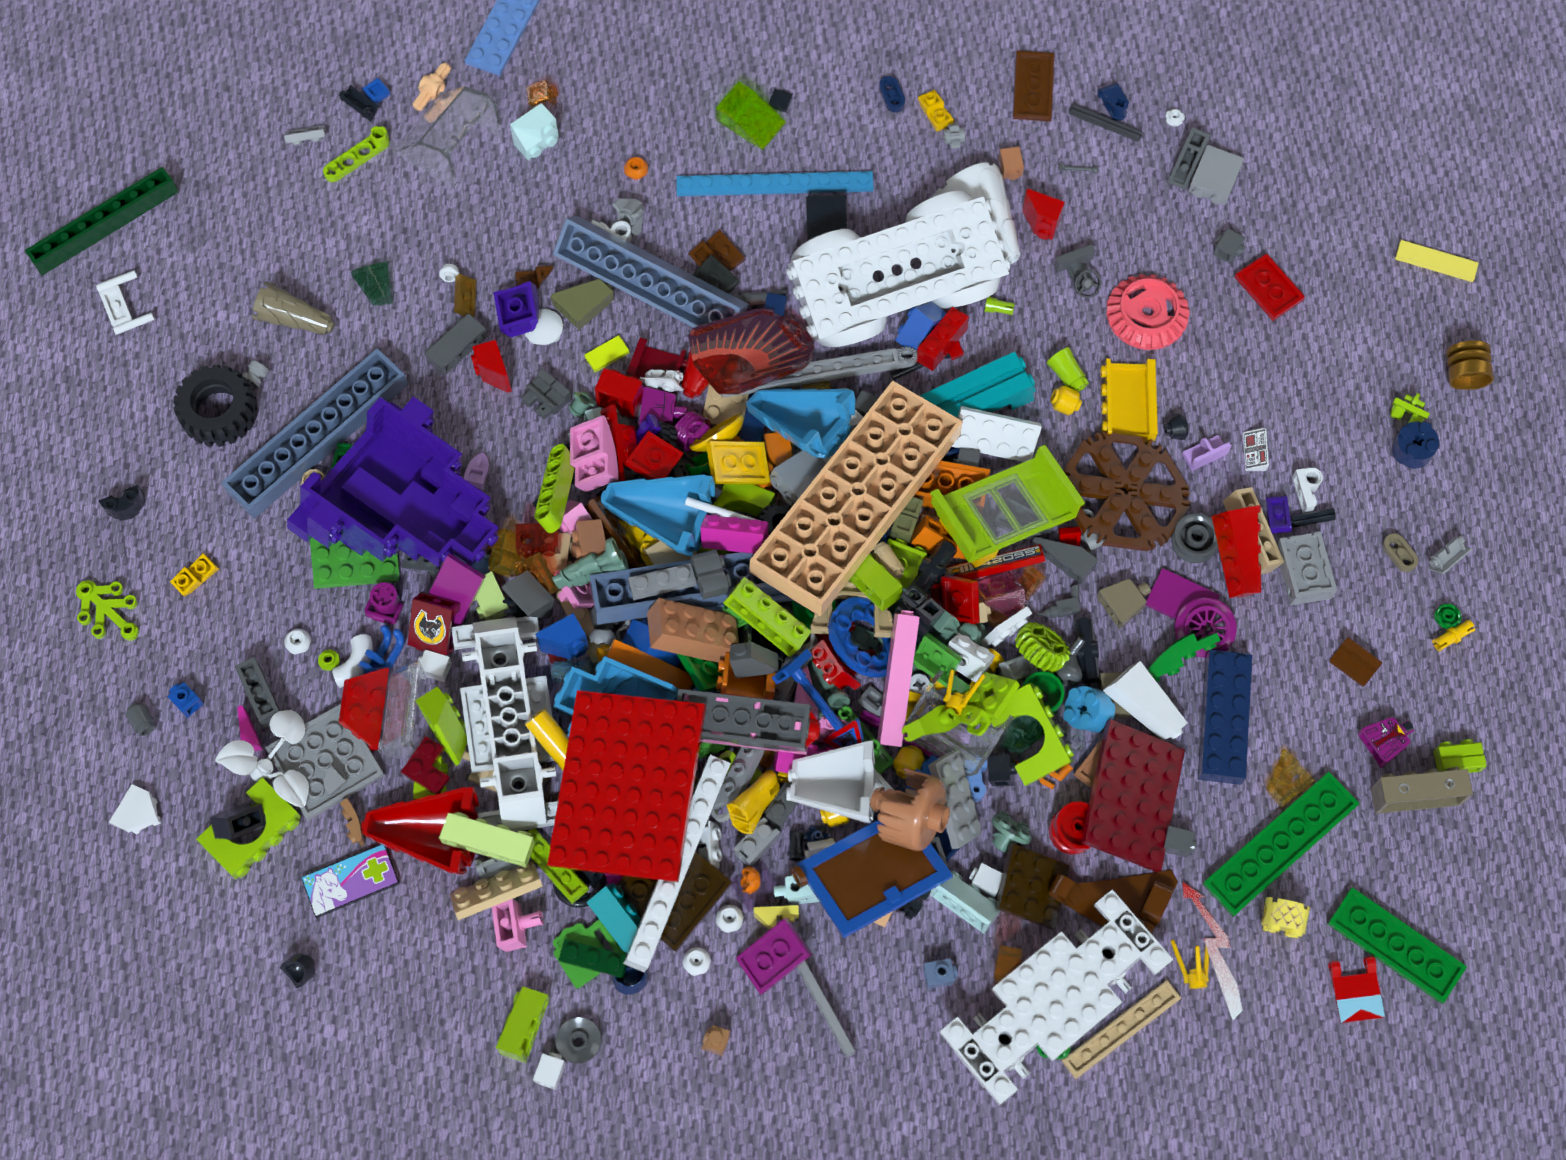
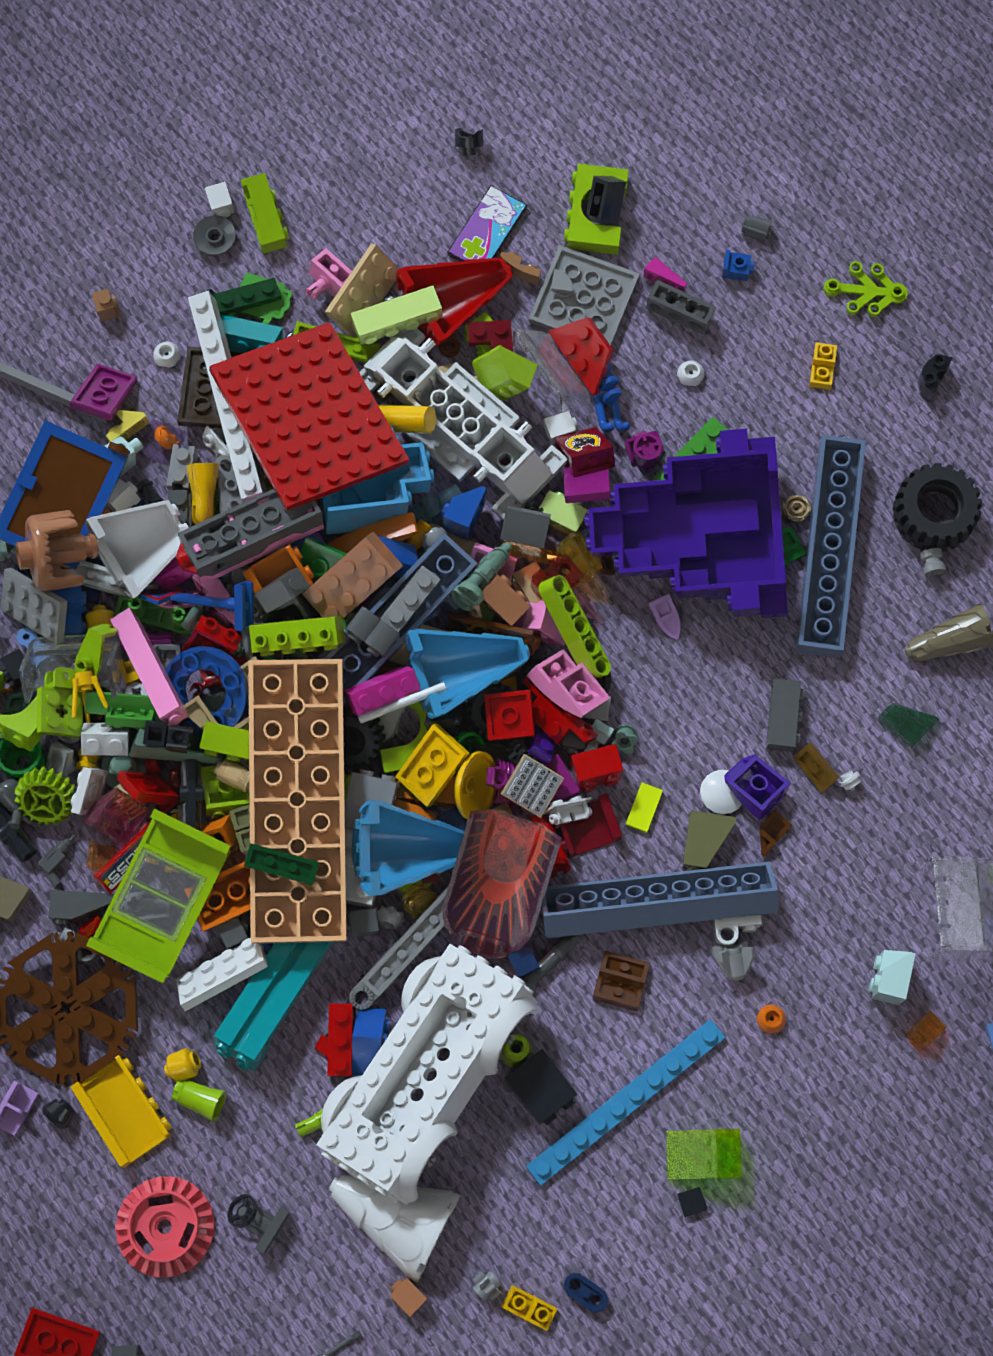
camera: 145 degrees right, 5 degrees up
white slope [109,784,161,834] -> none
white plant [215,710,309,808] -> none
lime plate [318,650,340,671] -> none
white cylinder [332,634,373,688] -> none
red slope [470,339,512,393] -> none
dark grey hips [521,369,572,419] -> none
pearl dark grey tile [693,254,740,294] -> none
white plate [715,905,744,933] -> none
red slope [1022,188,1065,240] -> none
none -> dark green plate [244,843,319,886]
none -> light grey tile [501,754,564,818]

